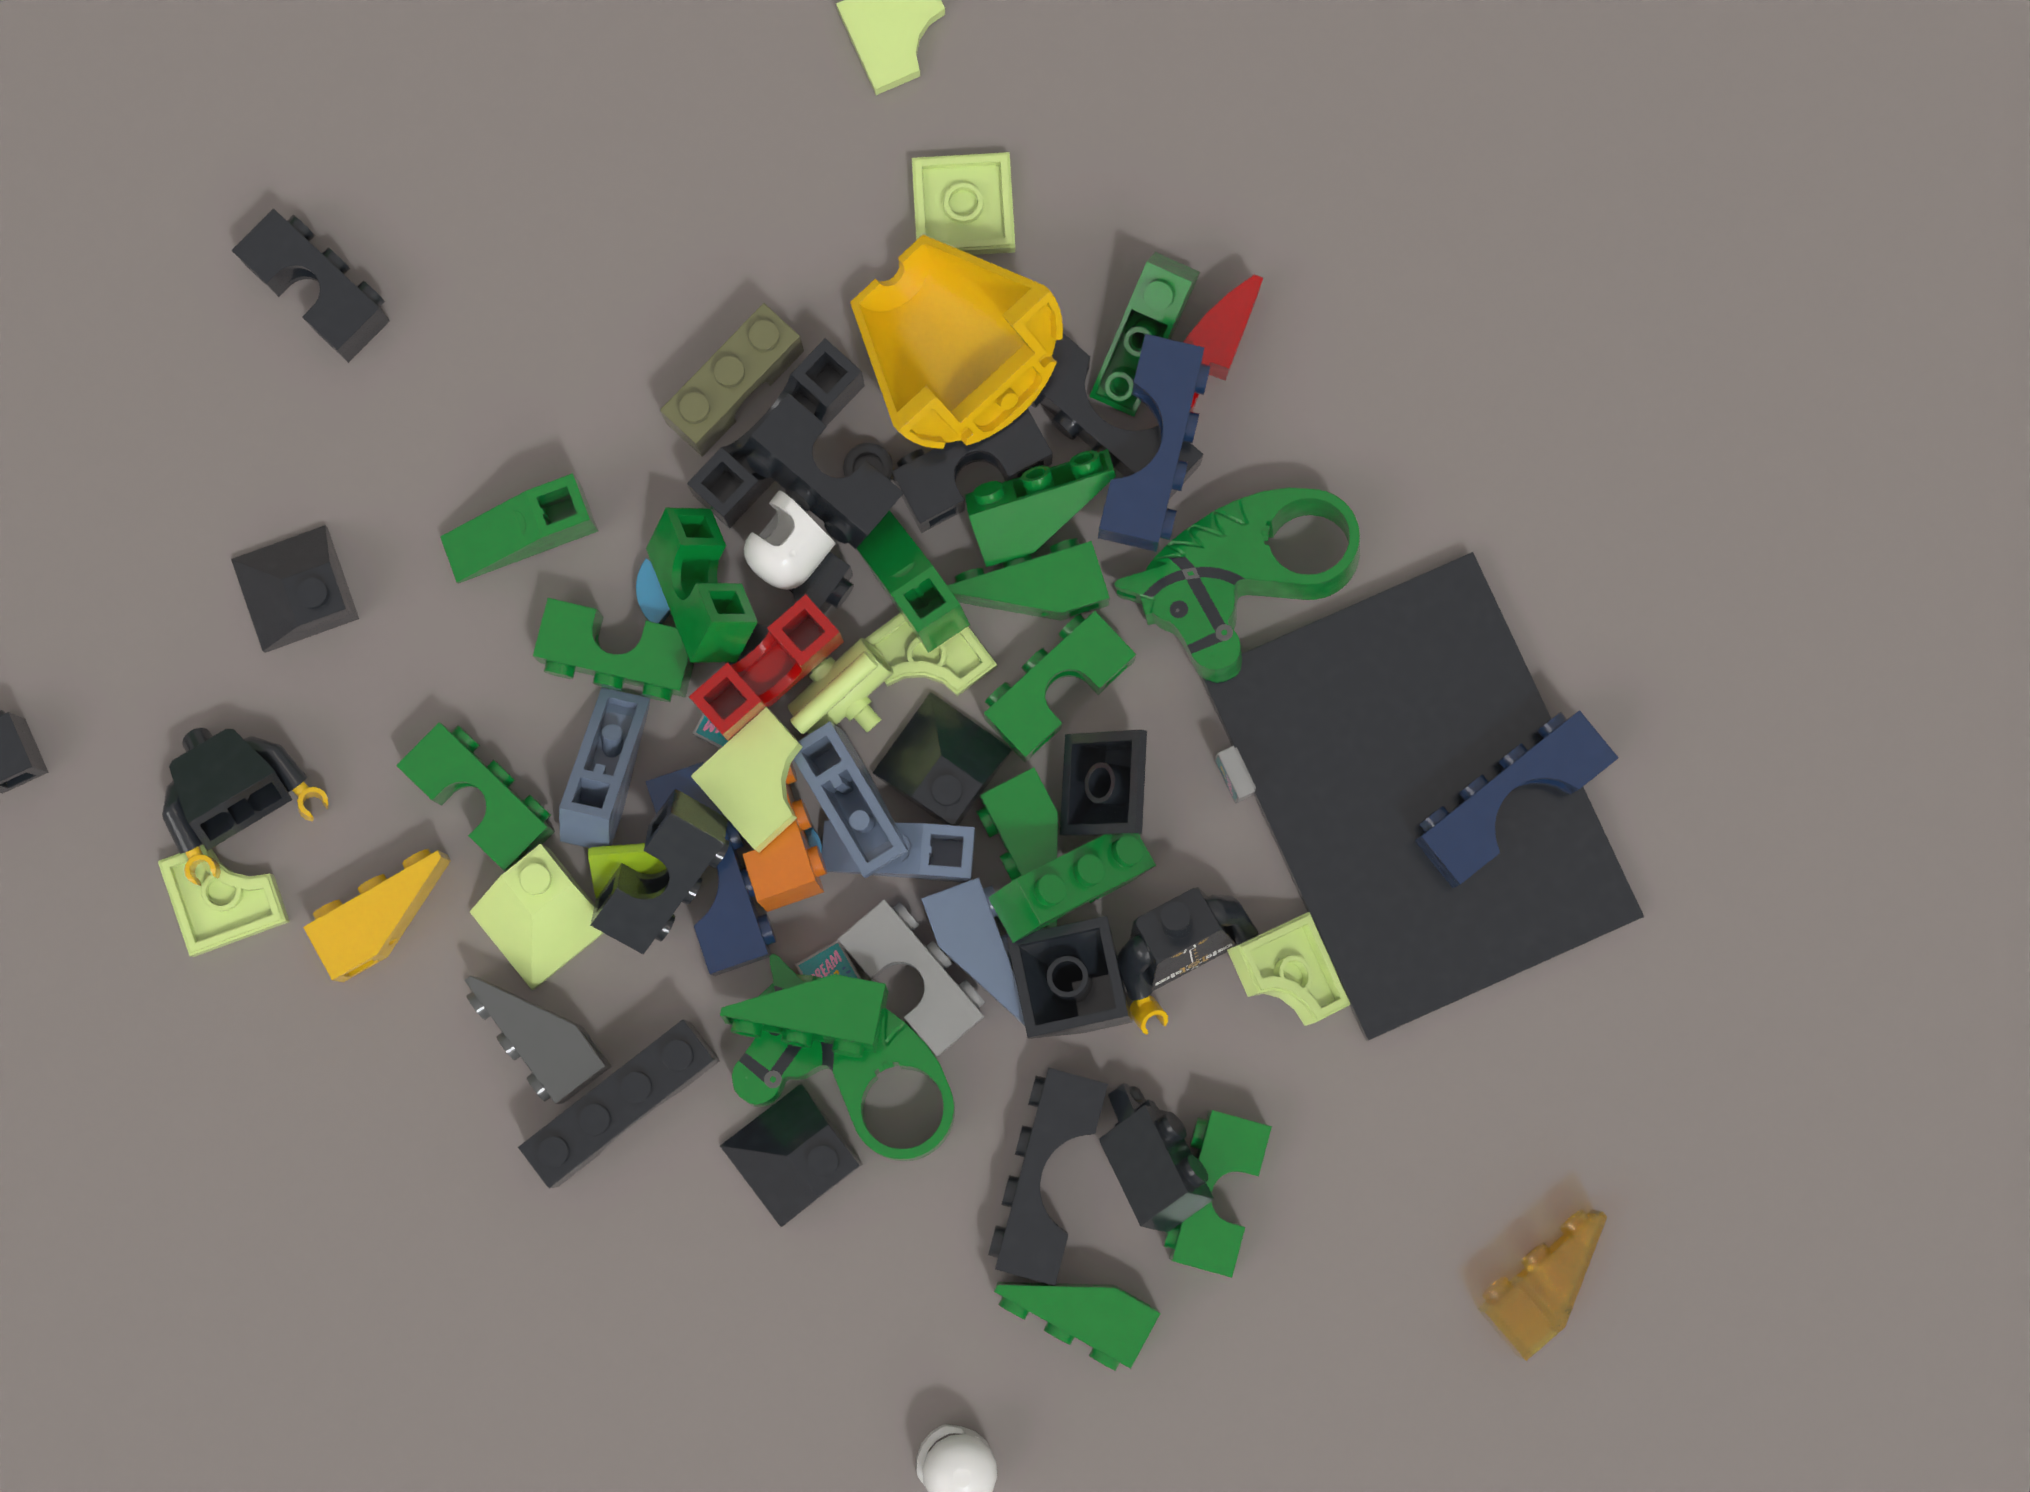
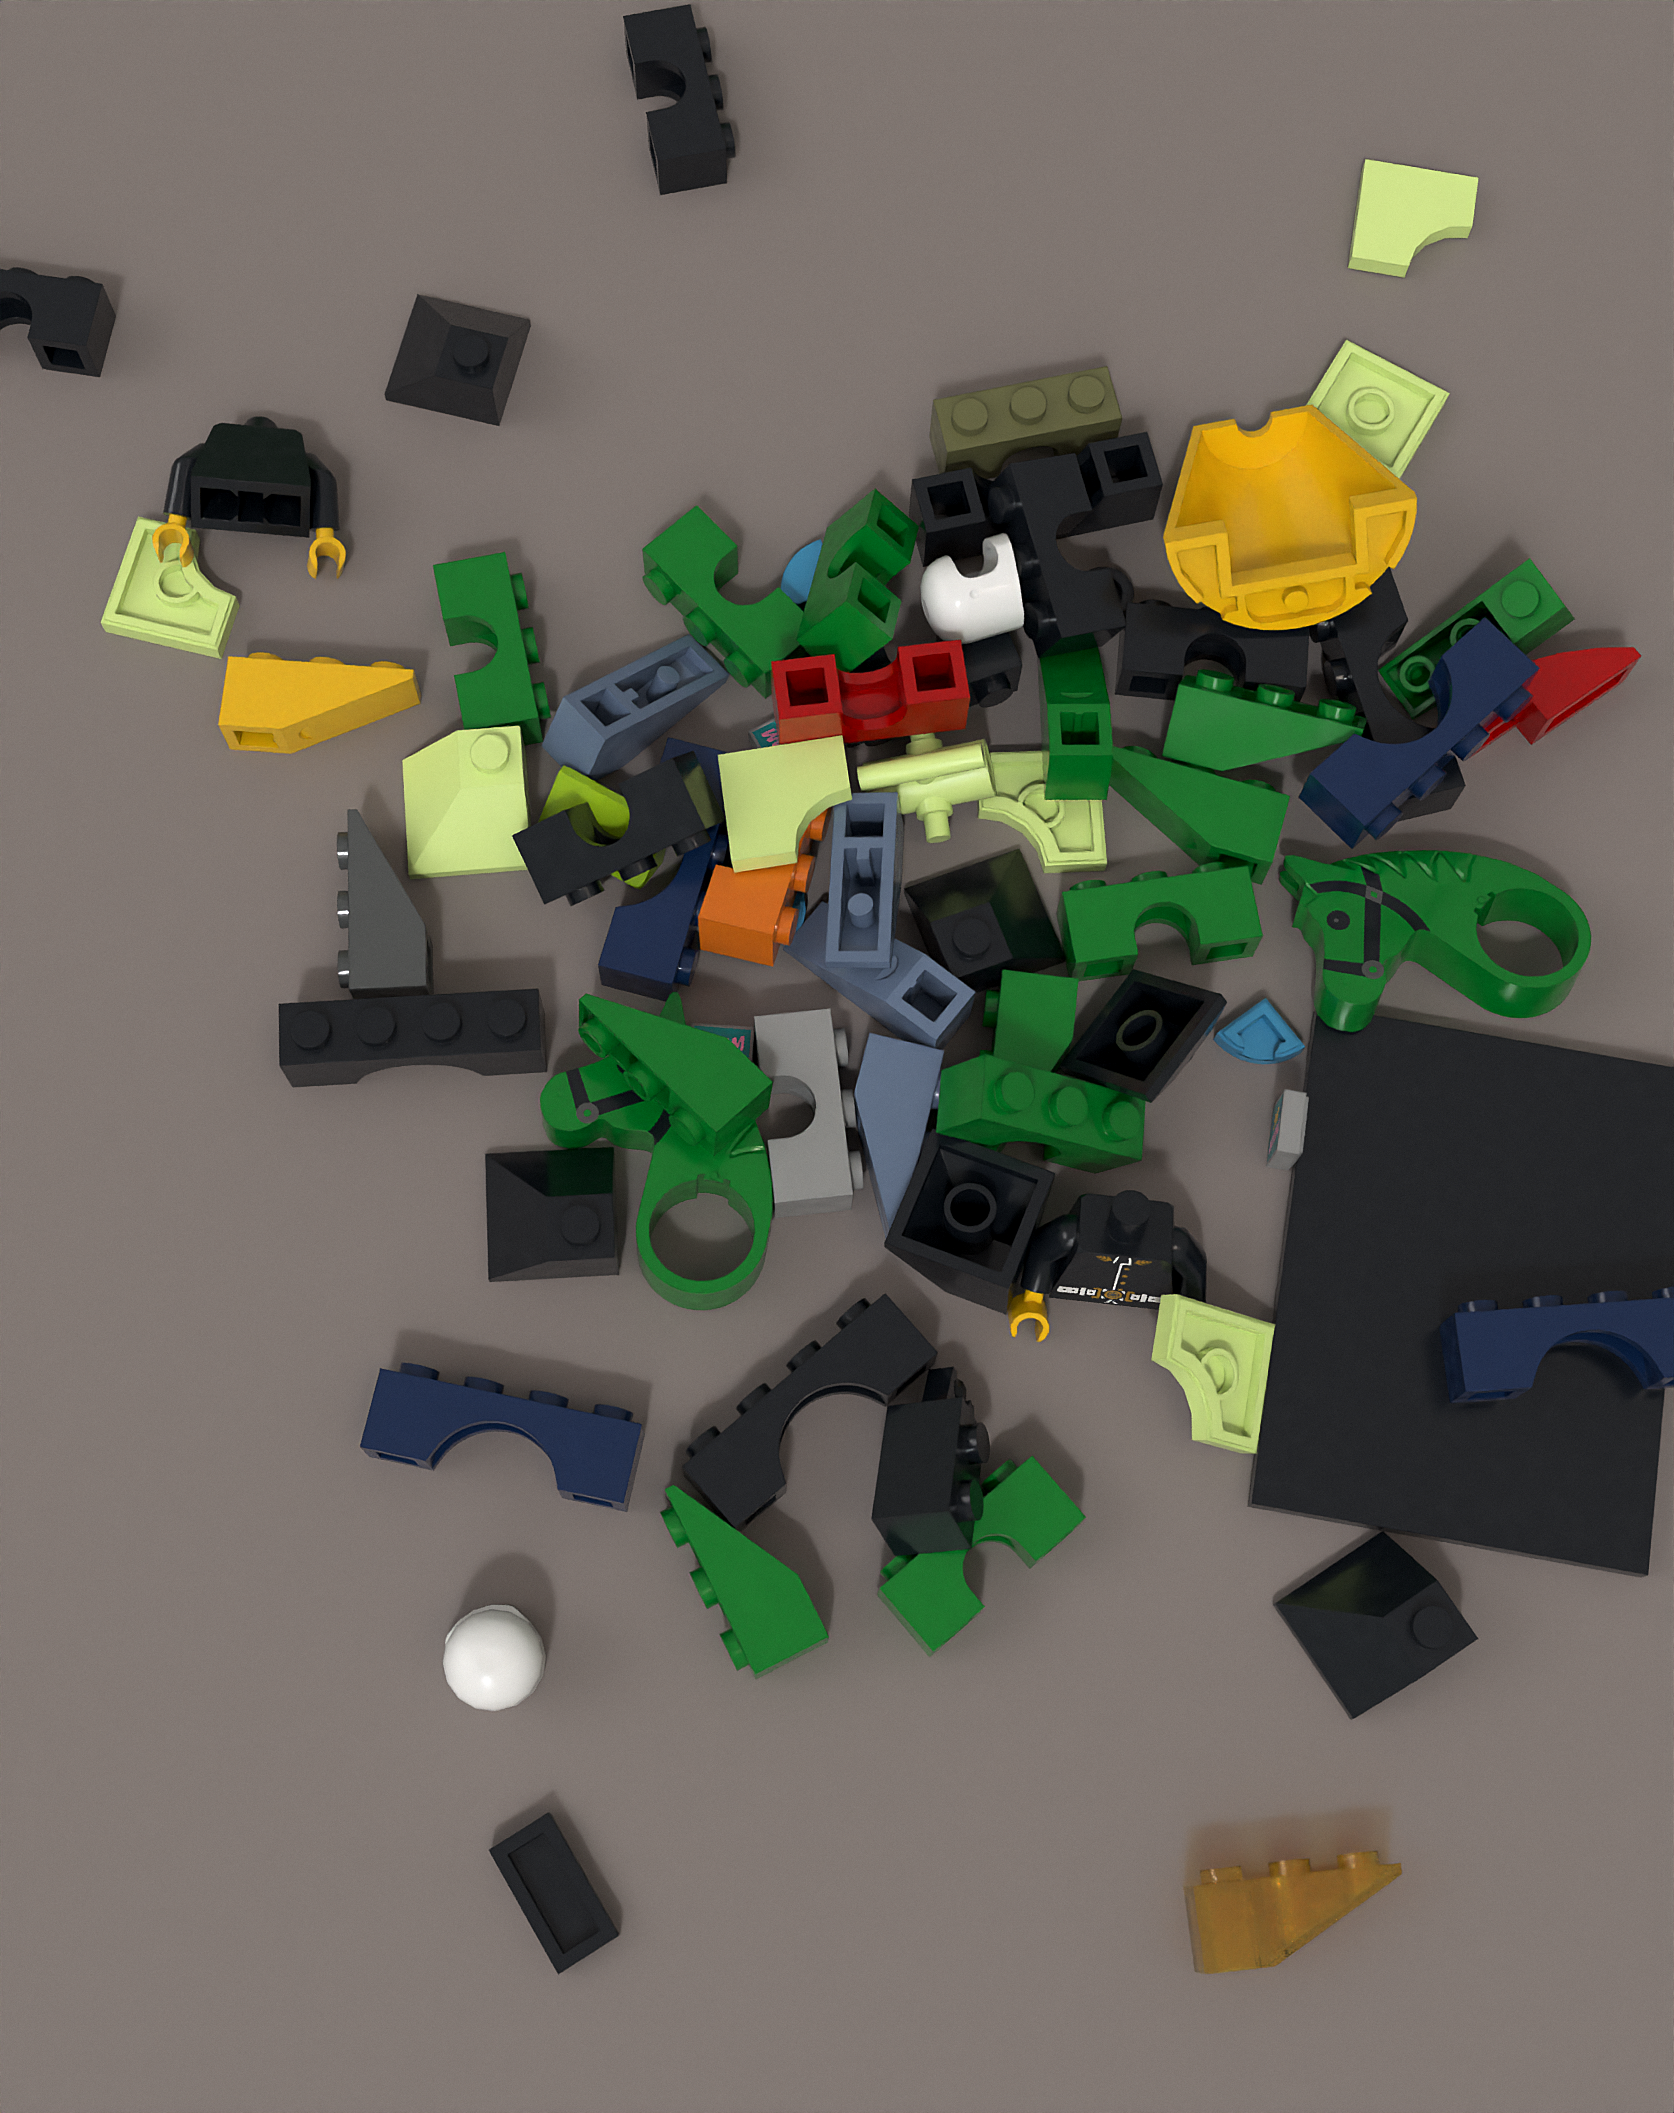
camera: 30 degrees right, 10 degrees down
green slope [440,473,598,584] -> none
none -> dark blue arch [360,1363,645,1512]
none -> dark azure tile [1213,998,1305,1064]
none -> black slope [1273,1531,1478,1720]

